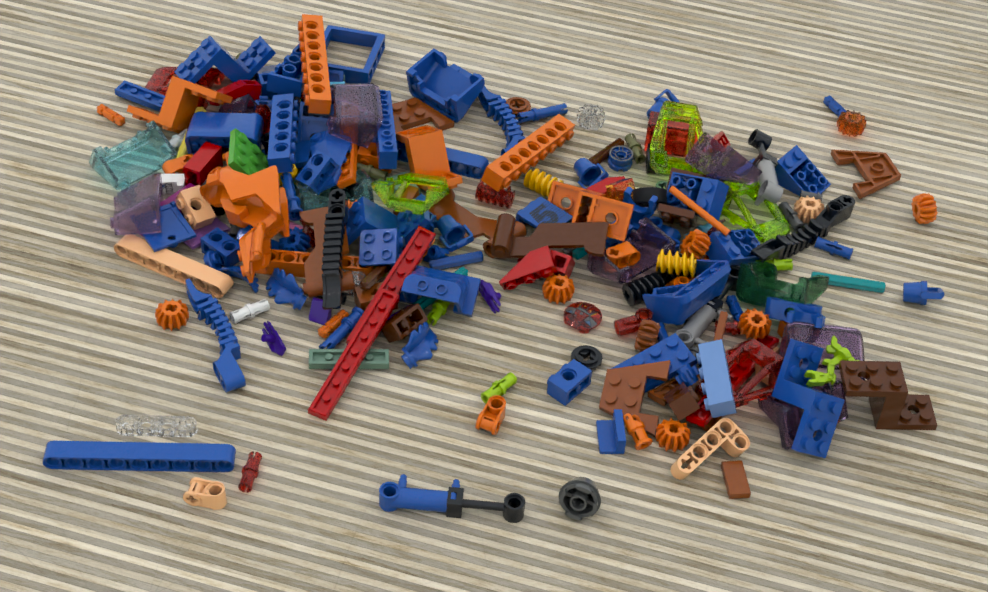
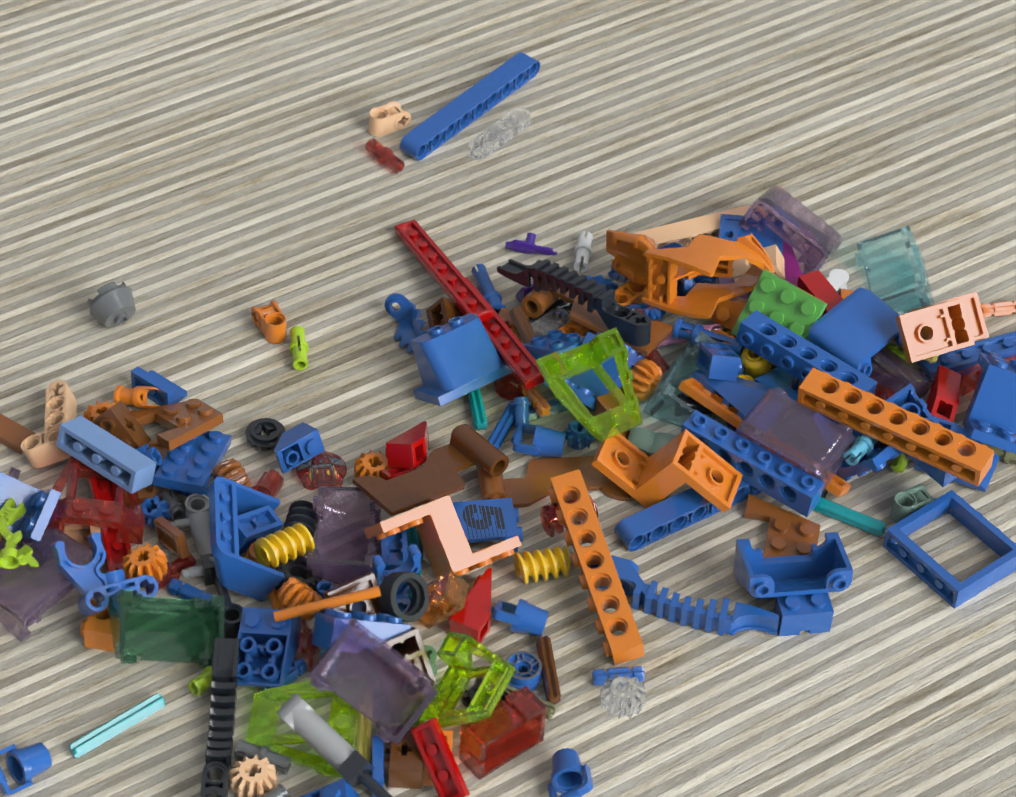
camera: 130 degrees right, 0 degrees up
orange gear [155,299,189,331] -> none
blue piece [185,278,246,393] -> none
sand green plate [309,349,389,369] -> none
orange axle [318,309,349,338] -> none
piece [379,474,525,523] -> none
dark purple piece [479,280,501,313] -> none
dark orange gear [506,97,531,115] -> none
blue pin [517,103,568,124] -> none
blue brick [547,359,592,406] -> none
orange piece [604,241,641,272] -> none
blue pin [814,236,853,260] -> none
none -> blue slope [274,422,325,474]
none -> blue axle [592,666,645,686]

